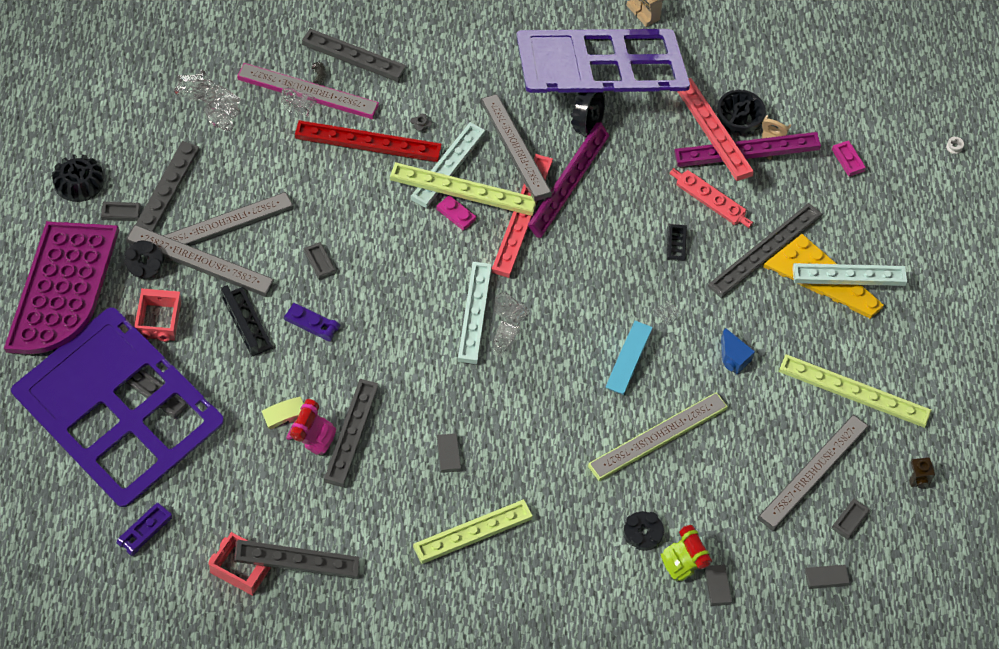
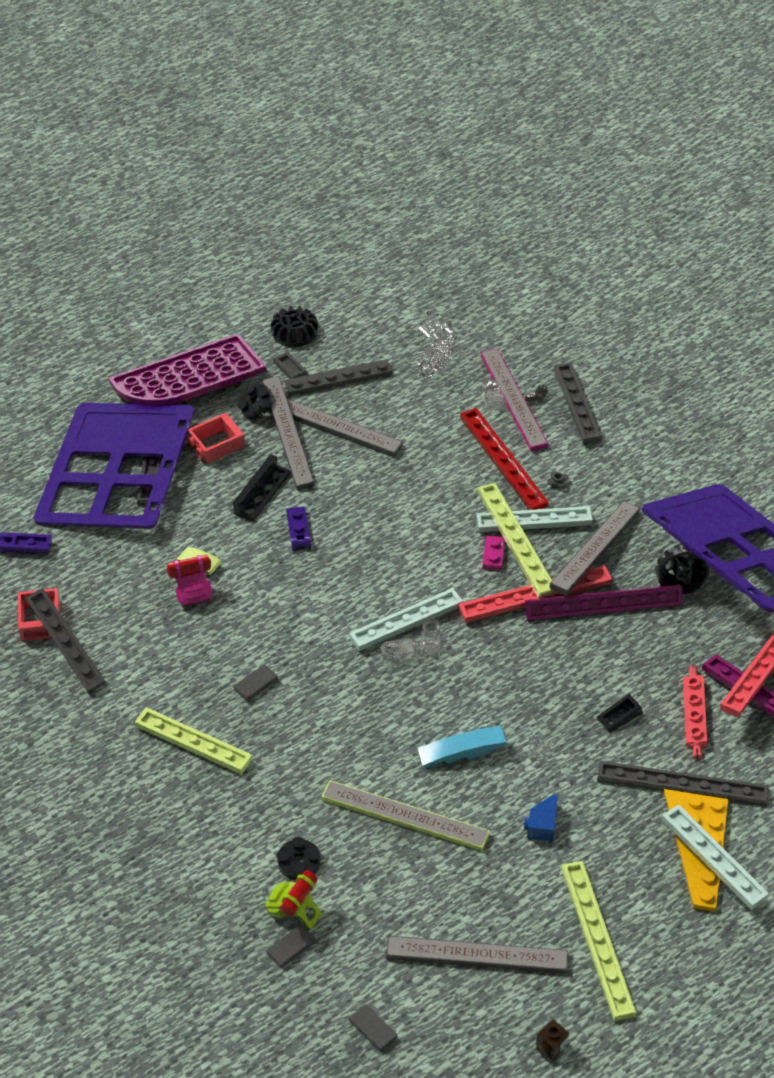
camera: 60 degrees right, 10 degrees down
dark grey tile [303,242,336,280] -> none
dark grey plate [324,379,379,487] -> none
dark grey tile [831,498,870,540] -> none

